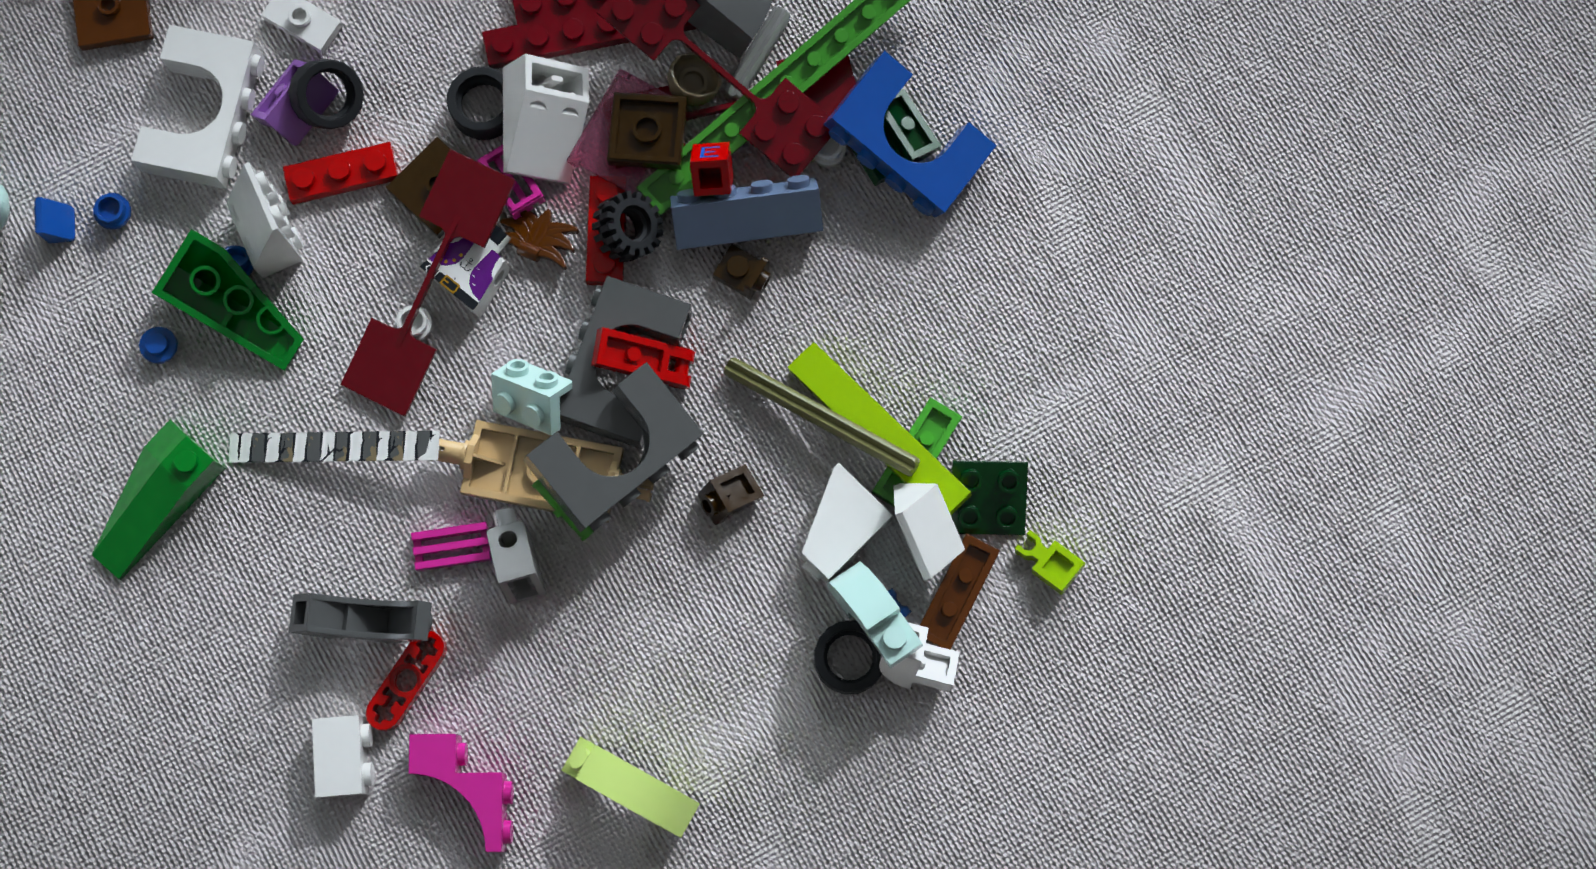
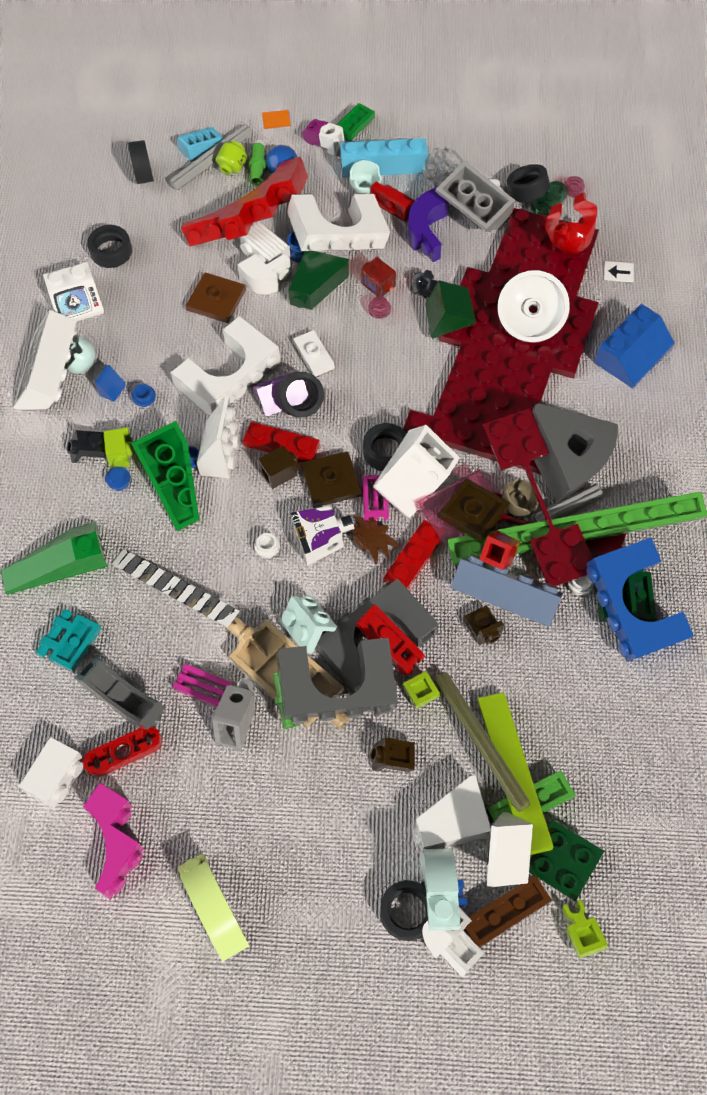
camera: 35 degrees right, 15 degrees down
dark red hinge [340,149,517,417] -> none
black tyre [592,191,664,262] -> none
none -> teal plate [35,609,102,673]
none -> black bracket [67,430,106,463]
none -> lime brick [104,427,133,469]
none -> dark brown brick [258,445,299,489]
none -> lime plate [403,671,440,709]

